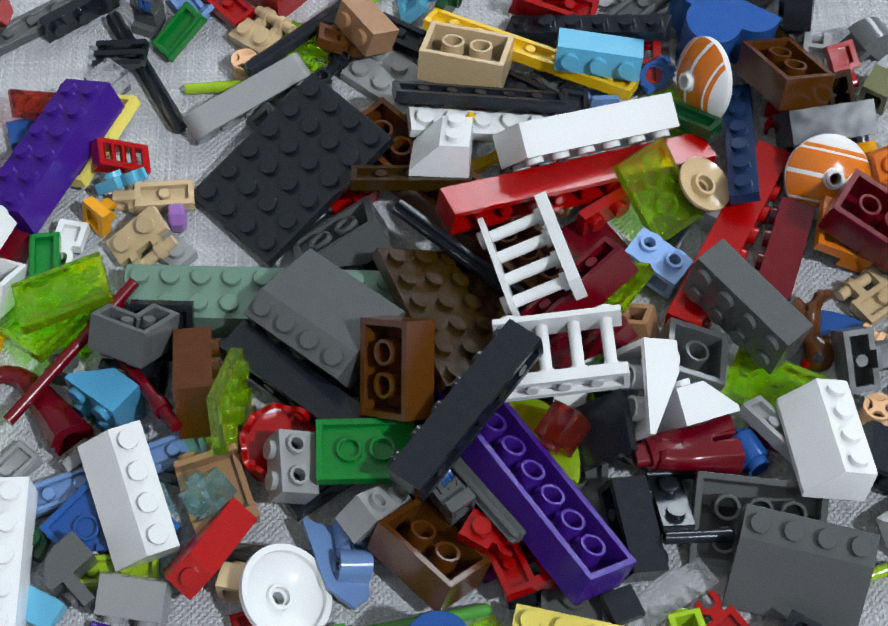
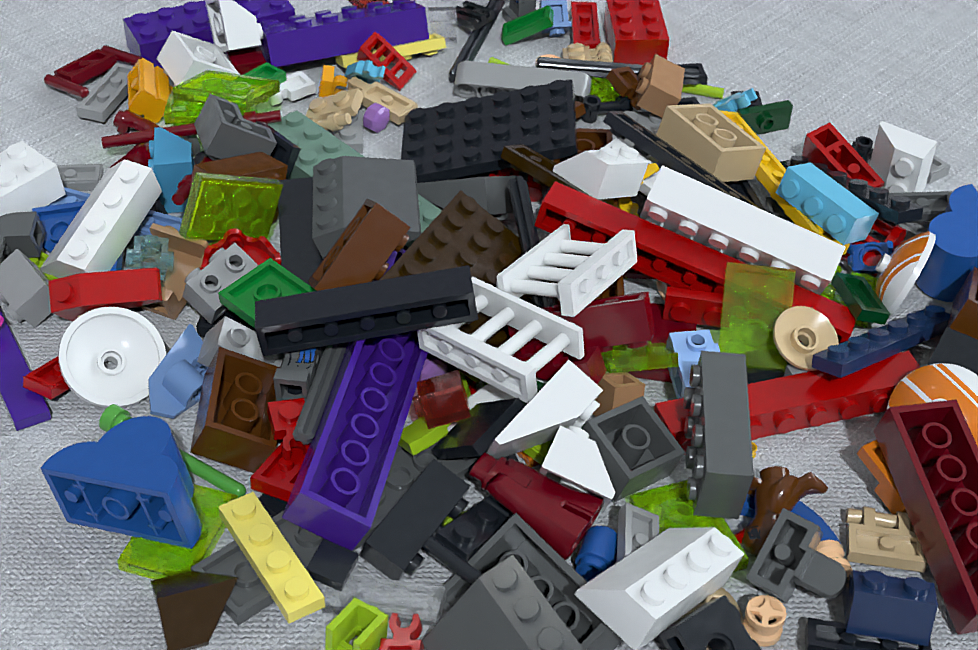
camera: 45 degrees right, 15 degrees down
dark red brick [755,197,817,302] -> none

